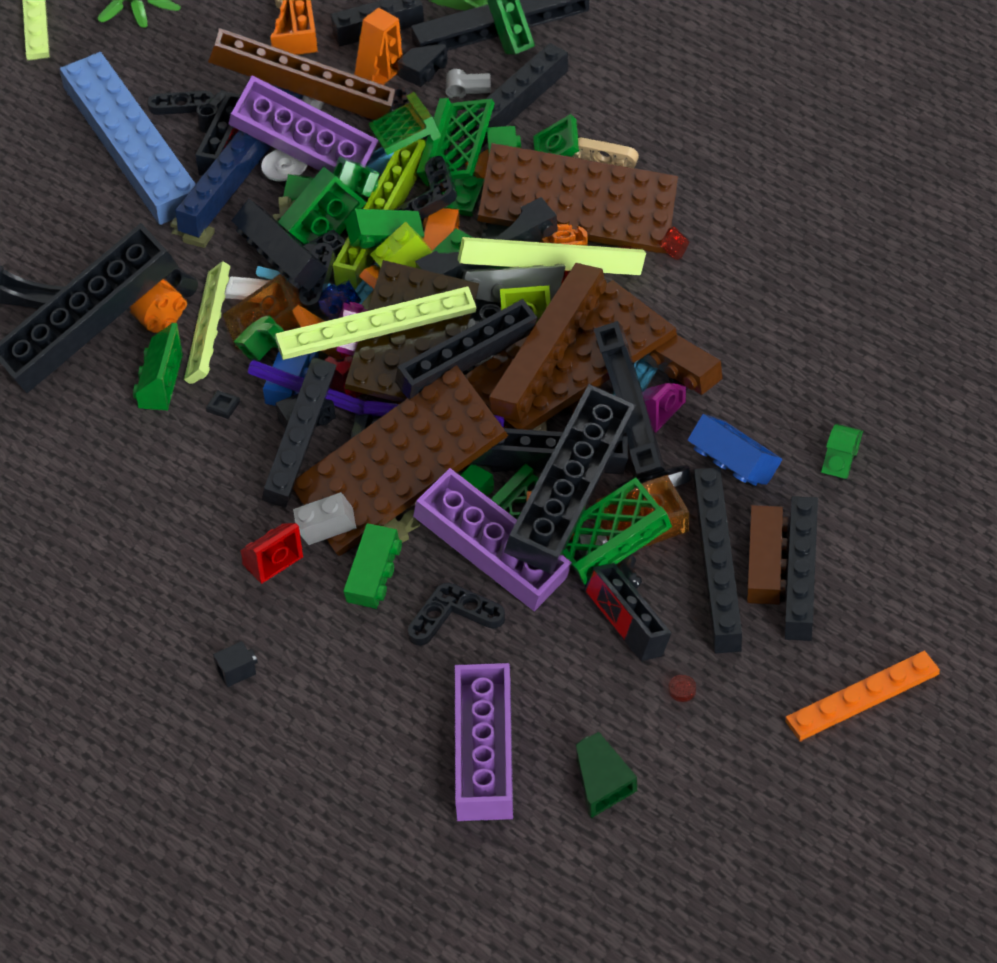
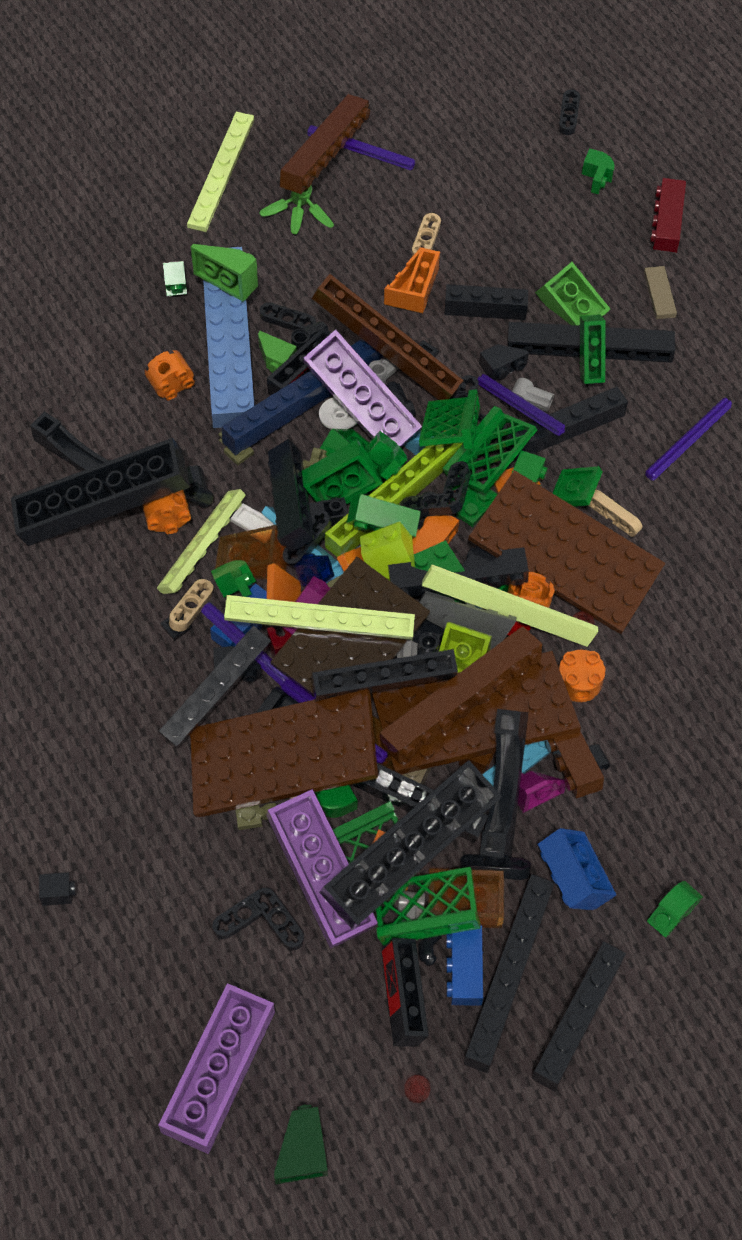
camera: 20 degrees right, 10 degrees up
green slope [133,323,183,411] -> none
red slope [241,523,303,584] -> none
light grey brick [293,492,356,545] -> none
green brick [344,523,402,609] -> none
orange wedge [354,8,402,85] -> none
clear red tile [660,226,690,260] -> none
reddish brown brick [747,505,788,605] -> none
orange plate [785,650,940,741] -> none
none -> orange brick [144,350,195,401]
none -> brick [163,261,187,296]
none -> tan beam [169,579,213,632]
none -> bright green slope [191,244,258,302]
none -> bright green slope [258,331,297,373]
none -> blue brick [446,925,483,1006]
none -> dark purple axle [478,374,565,436]
none -> orange brick [559,649,605,702]
none -> dark purple axle [645,398,732,481]

